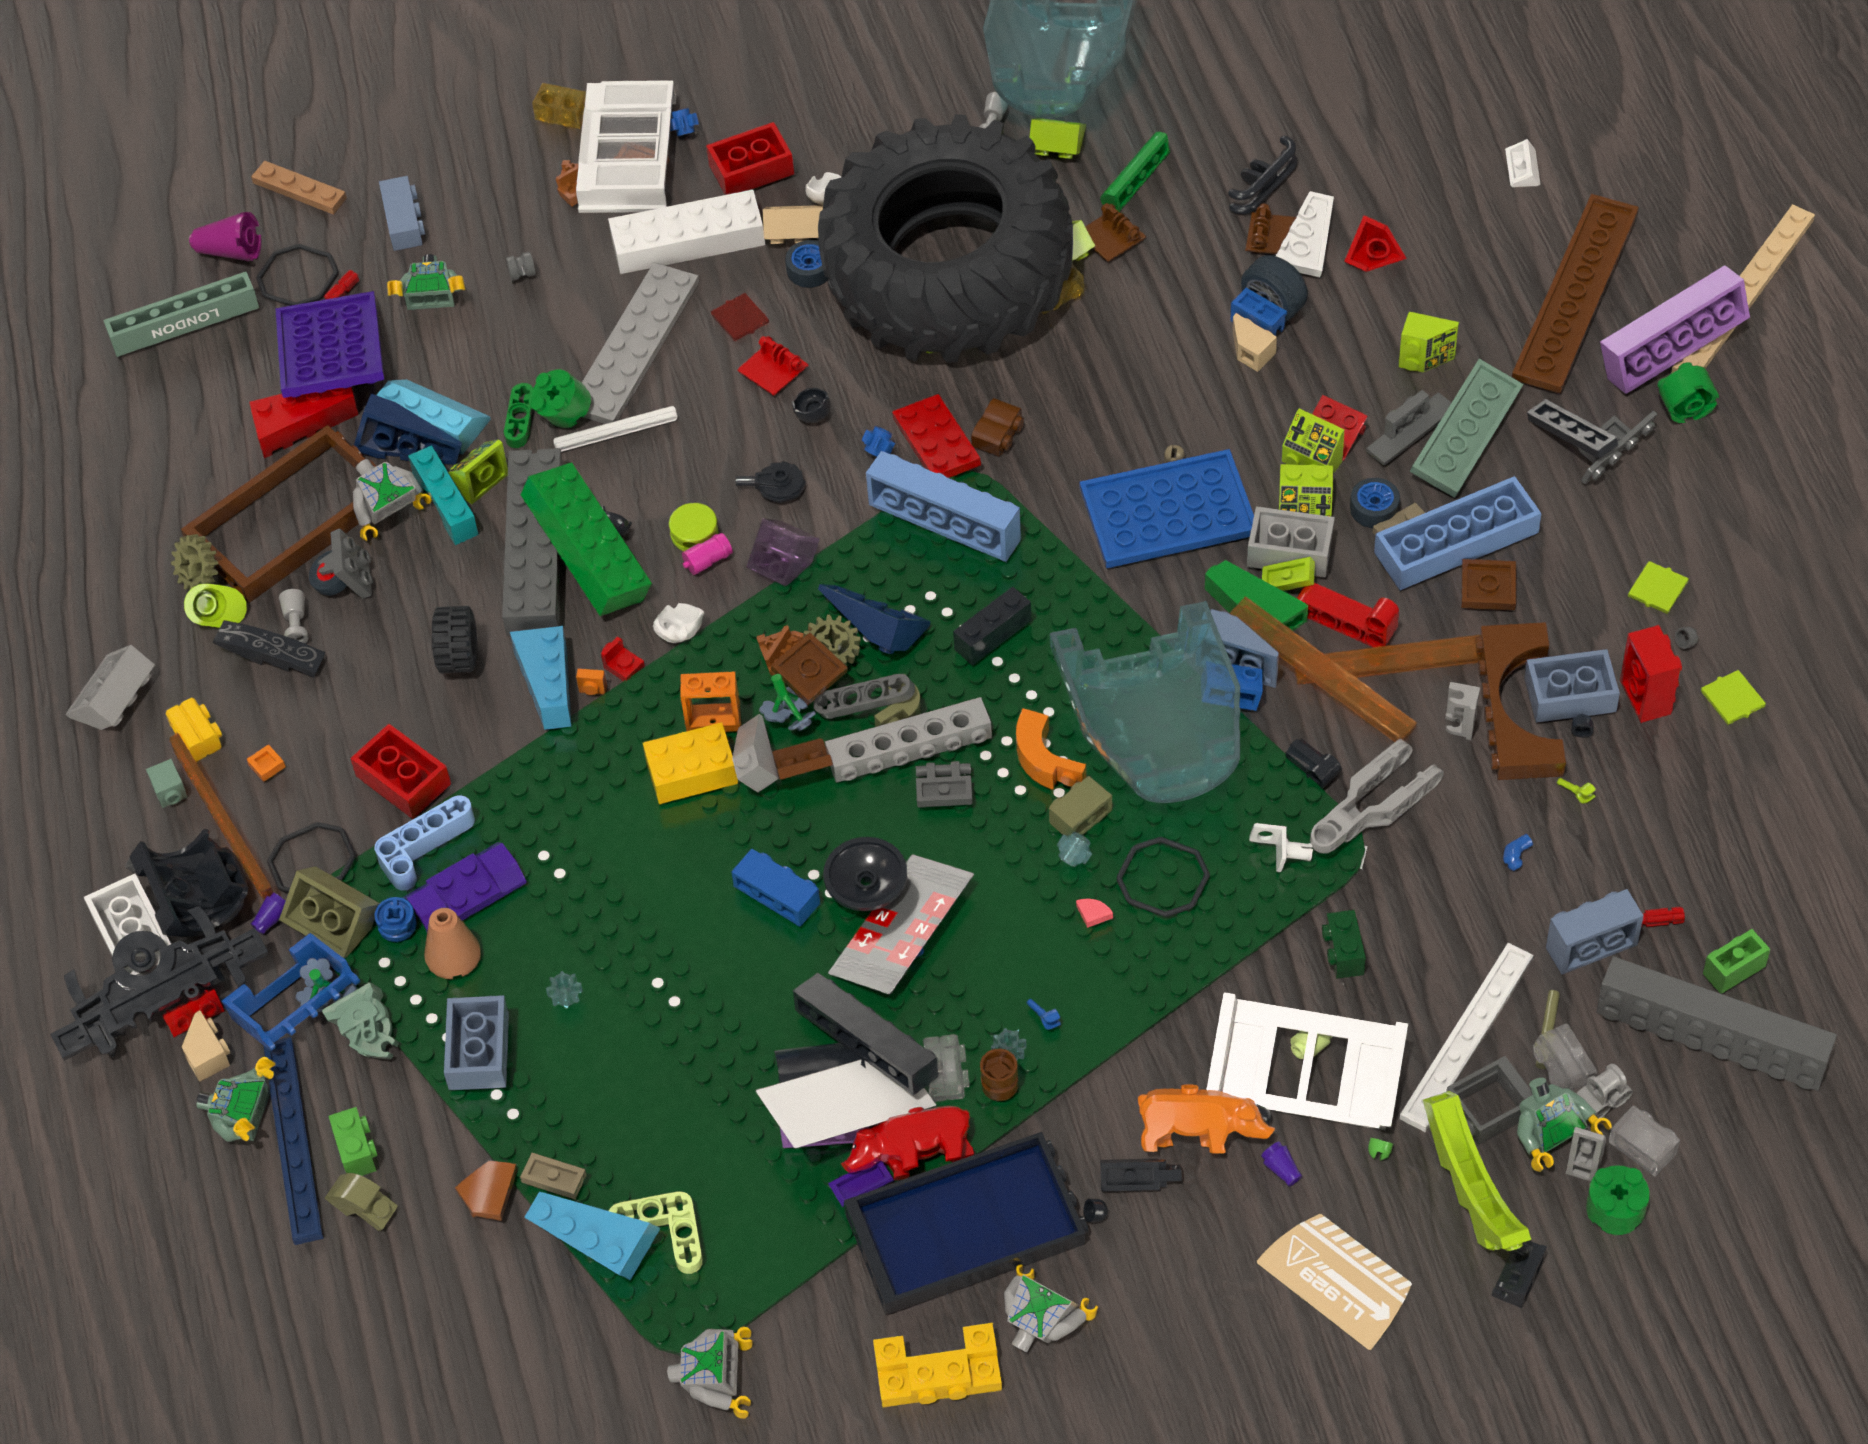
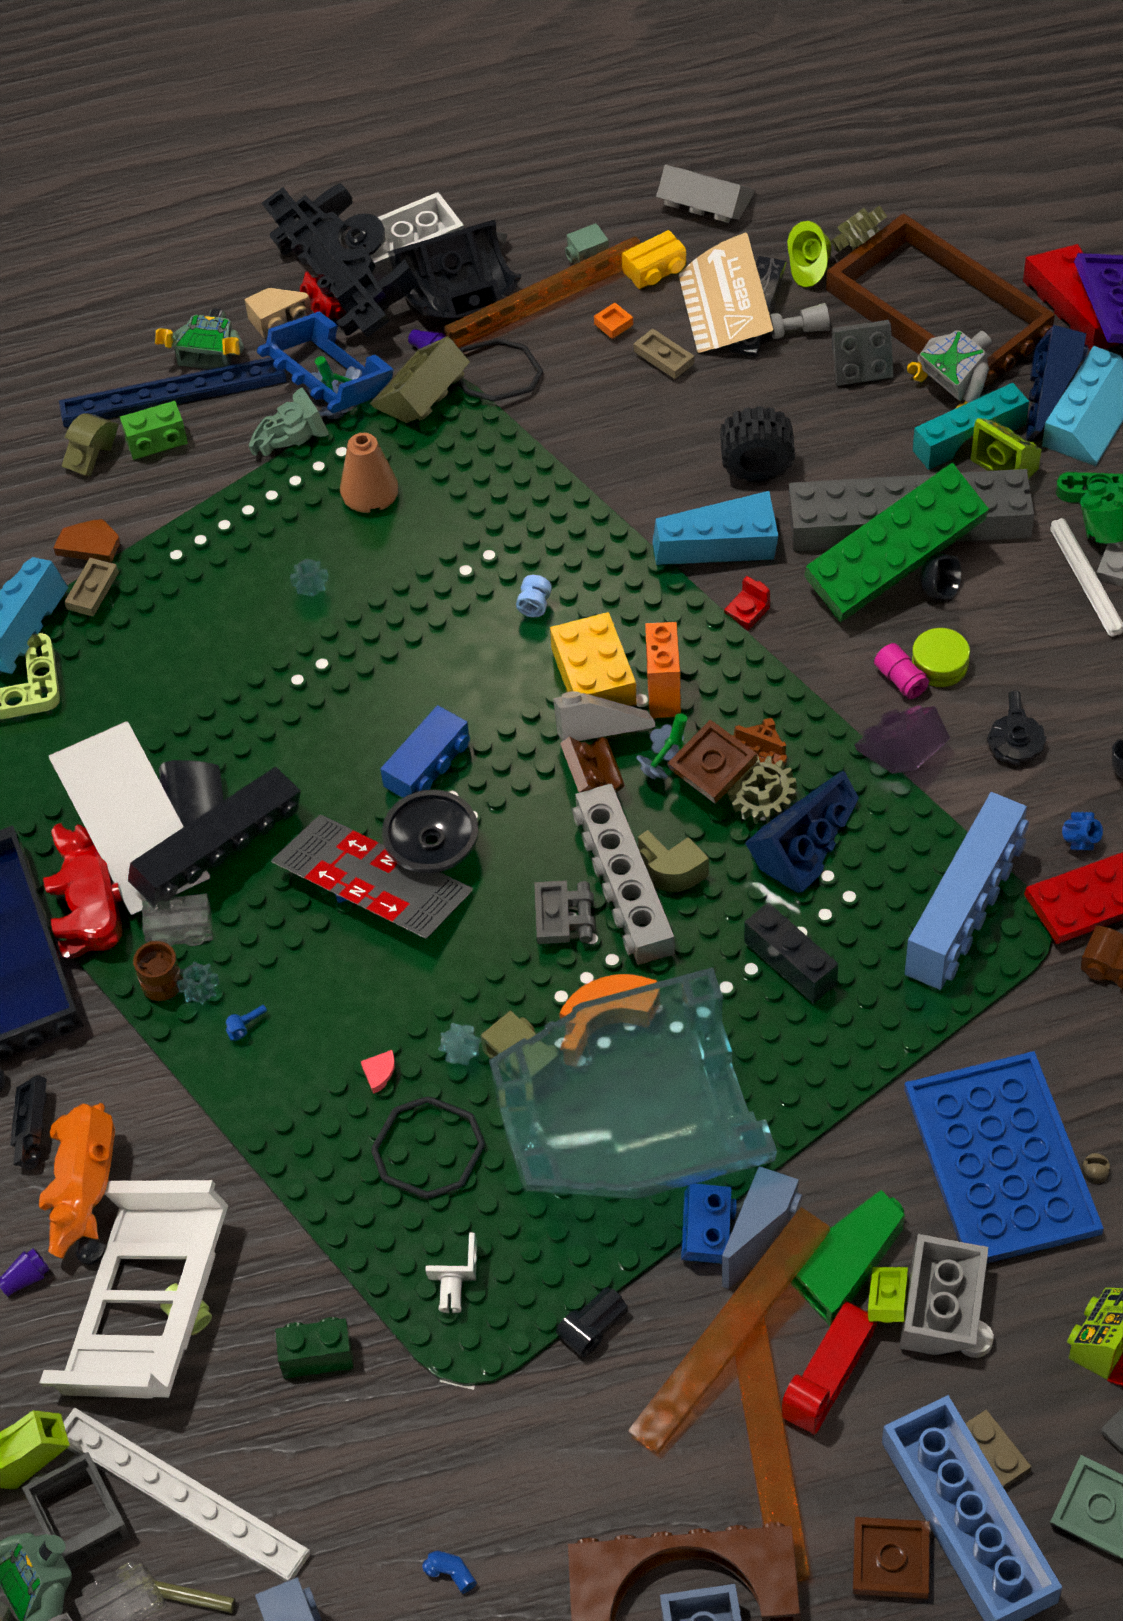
camera: 90 degrees right, 0 degrees up
red brick [350,724,451,819] -> none
light blue beam [375,796,475,891] -> none
blue wheel [375,897,417,942] -> none
dark purple piece [403,842,526,931] -> none
sand blue brick [444,996,509,1090] -> none
orange plate [576,669,607,695] -> none
white hair [653,603,704,643] -> none
dark grey beam [814,674,915,719] -> none
dark purple tile [828,1161,894,1207] -> none
lime slope [1279,464,1333,517] -> none
light grey piece [1310,739,1444,853] -> none
wheel [1350,478,1400,528] -> none
bright green hinge [1368,1138,1393,1161] -> none
light grey hinge [1445,682,1480,740] -> none
none -> light blue wheel [516,575,552,617]
none -> dark tan plate [633,328,694,379]
none -> tan sticker [679,233,773,353]

